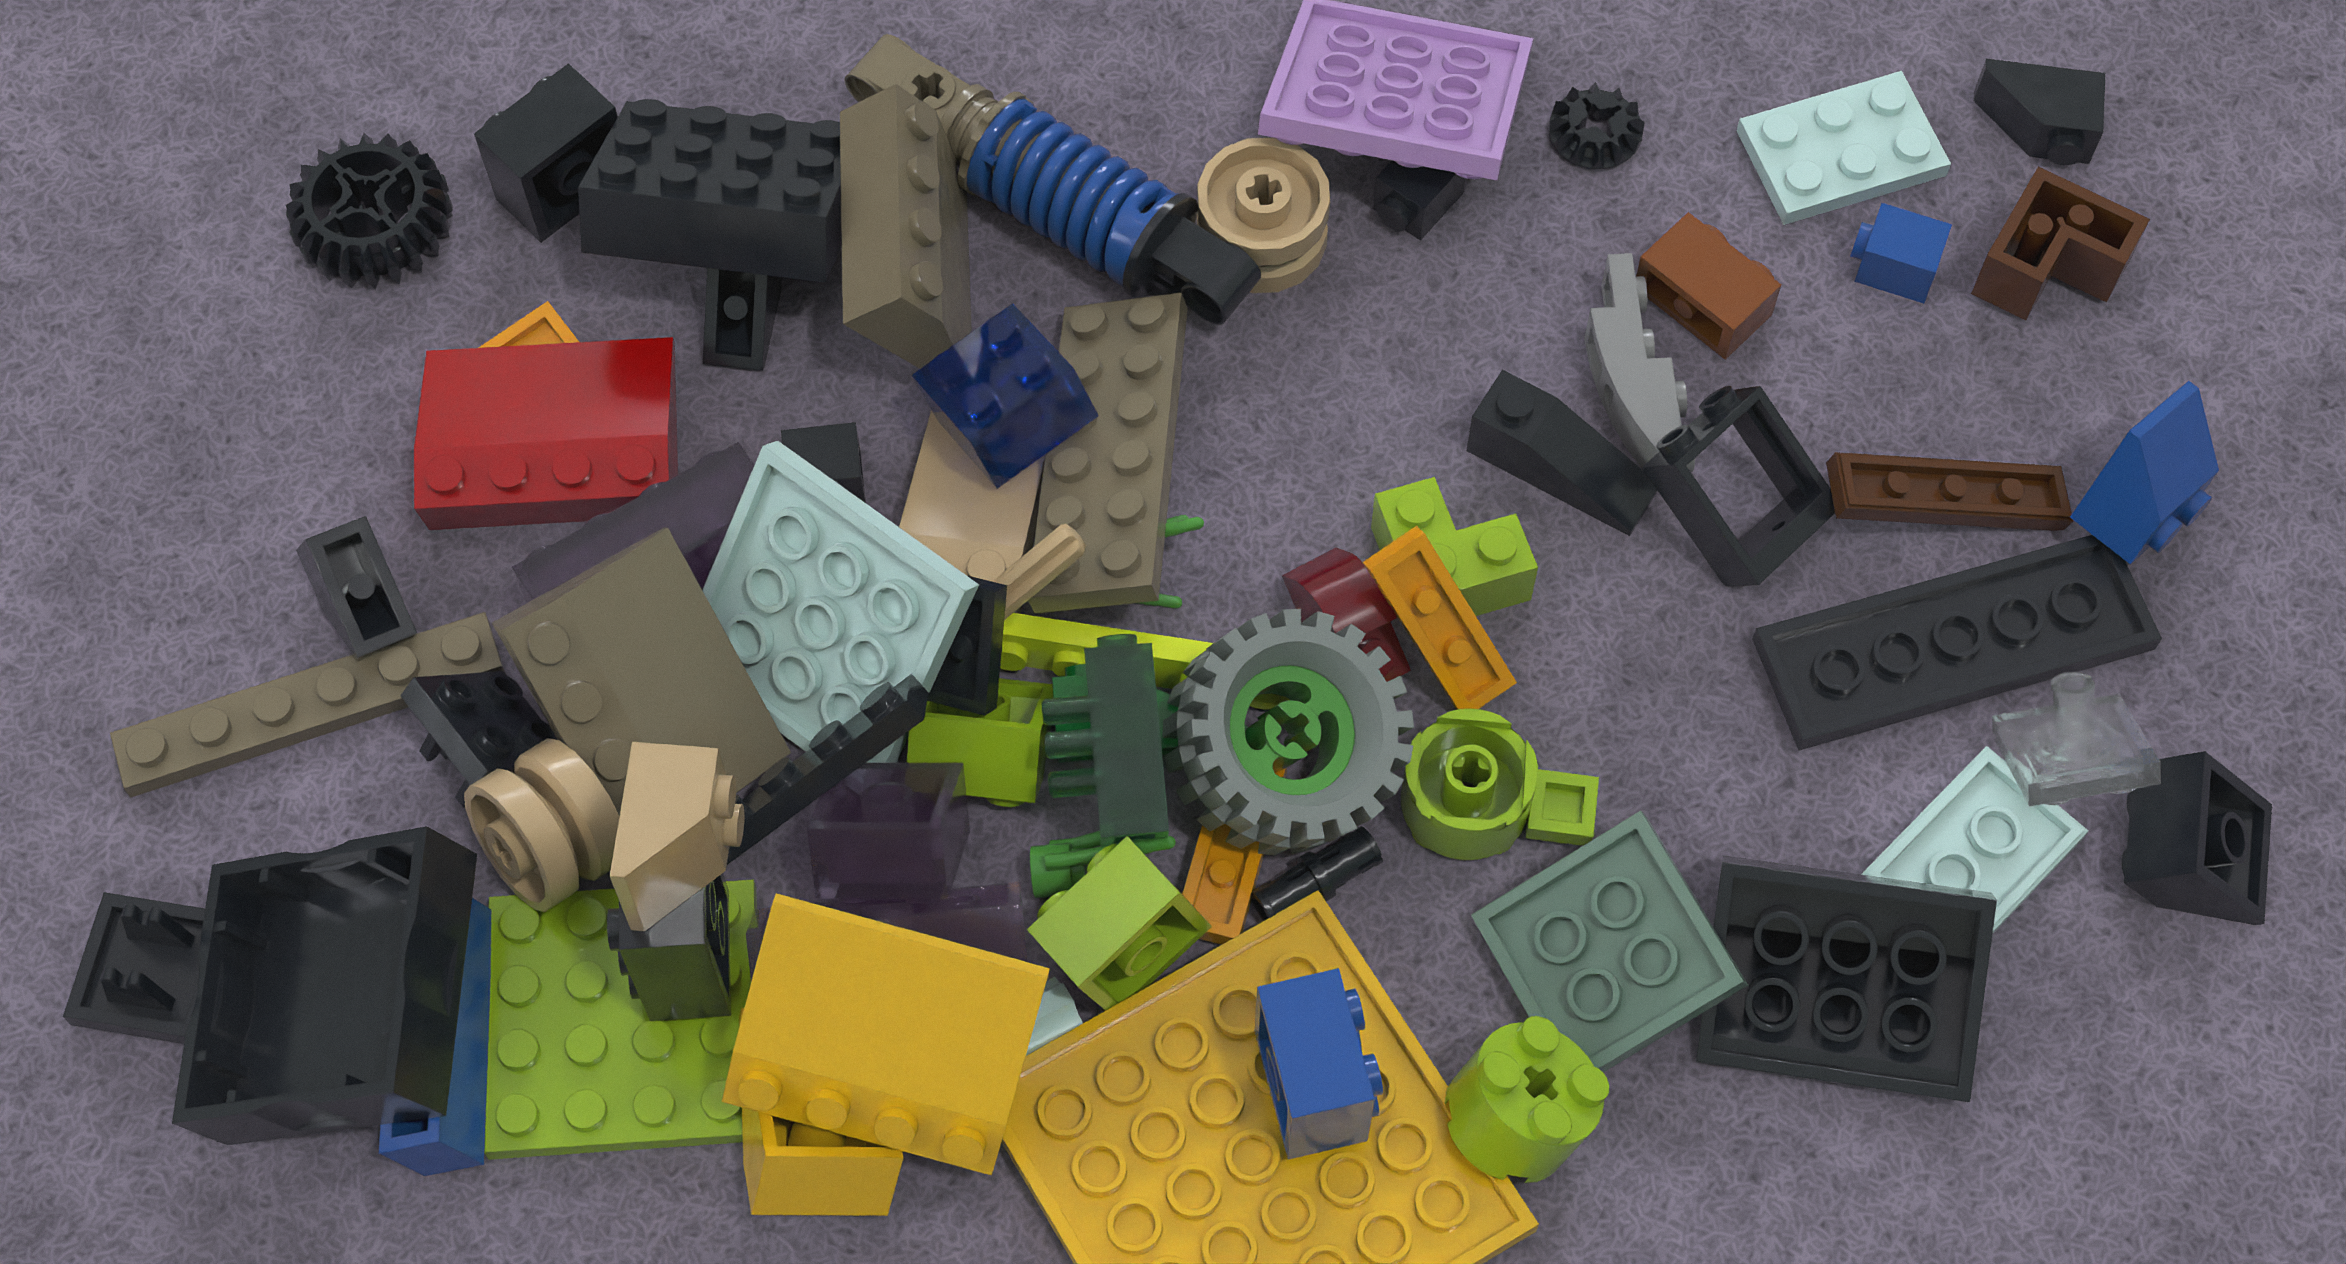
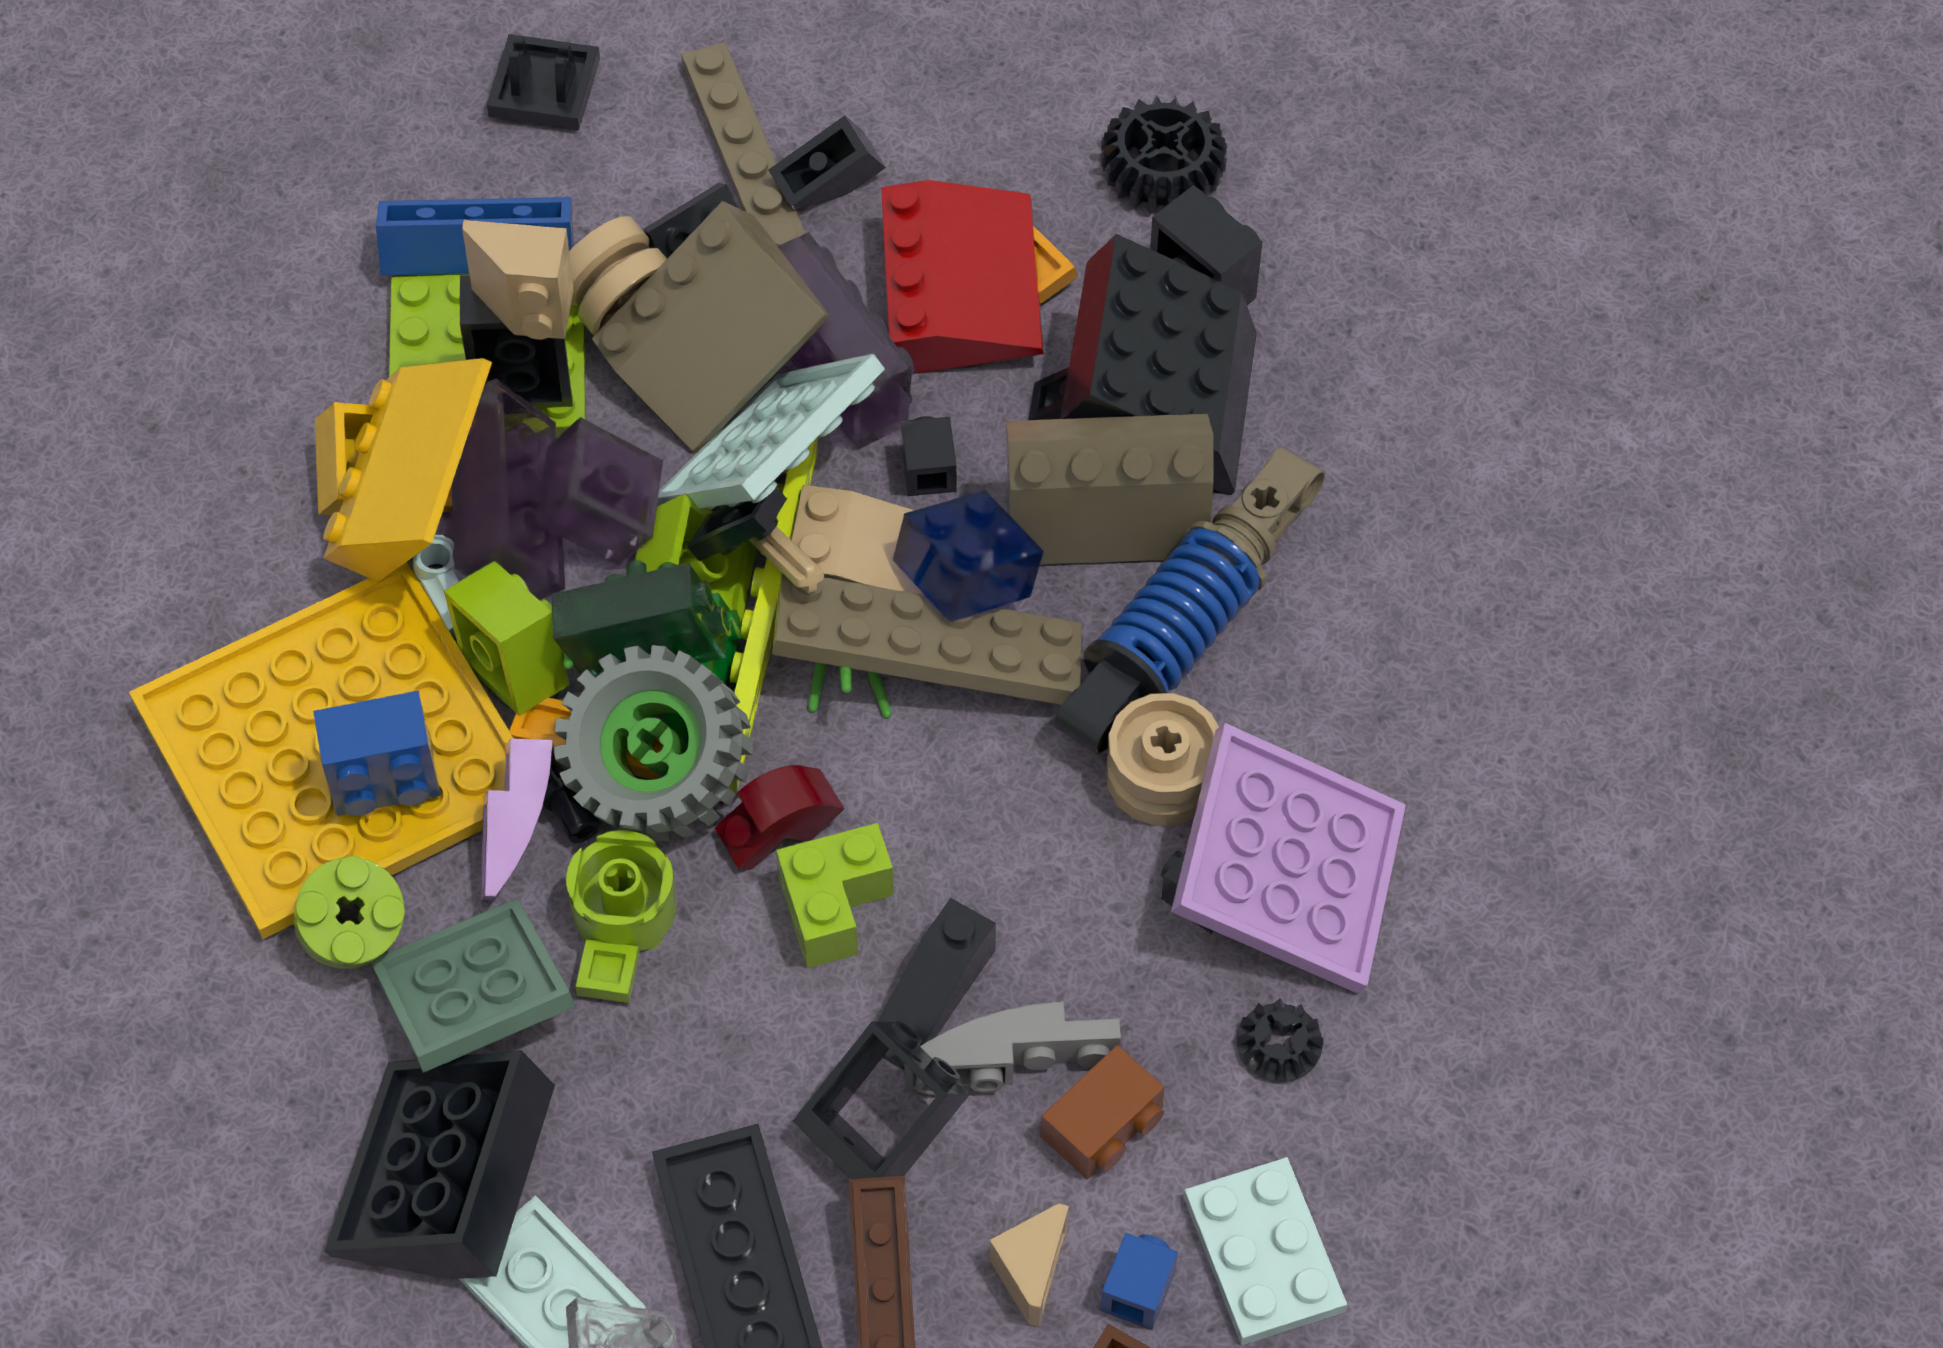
camera: 90 degrees right, 5 degrees down
black tile [172,826,477,1145] -> none
black plate [727,674,929,865] -> none
light orange plate [1363,525,1517,710] -> none
none -> lavender slope [481,738,553,901]
none -> tan slope [989,1204,1069,1327]

